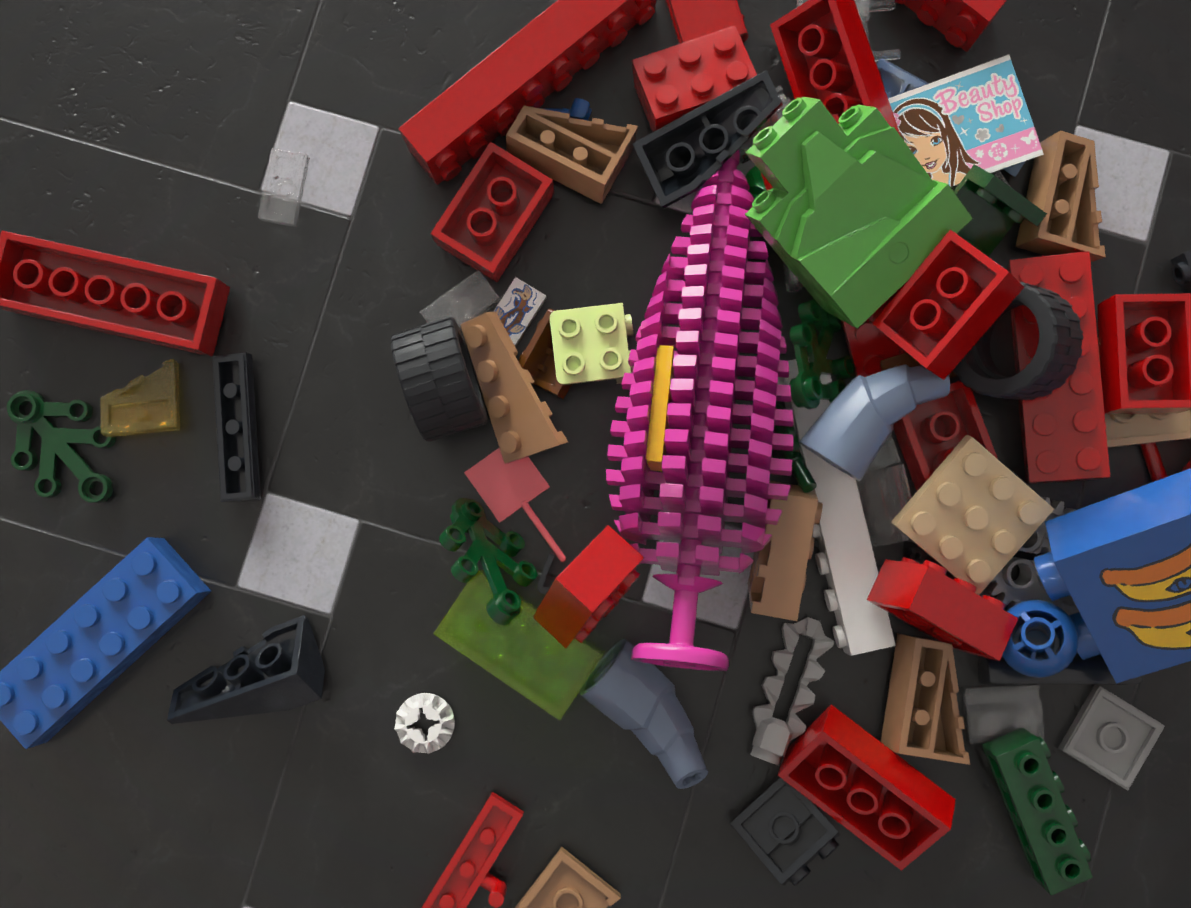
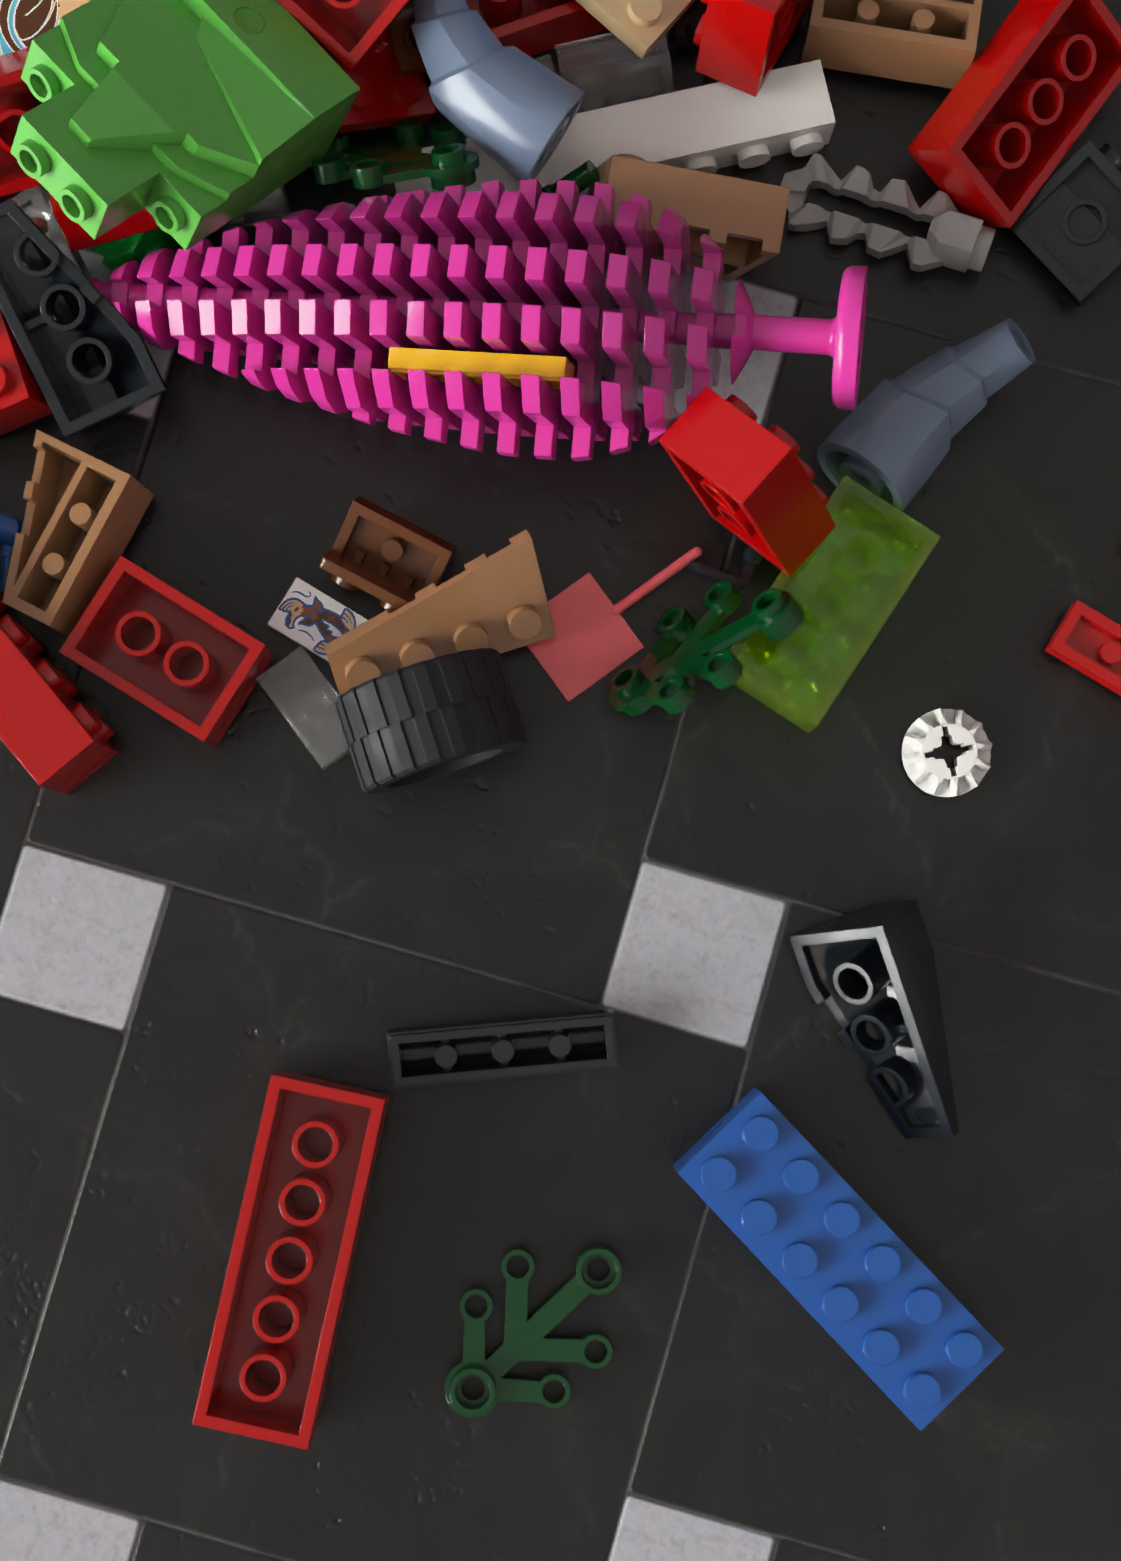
camera: 100 degrees left, 0 degrees up
clear yellow wing [100,359,180,437] -> none
clear plate [258,148,310,227] -> none
yellowish green bracket [550,303,634,385] -> none

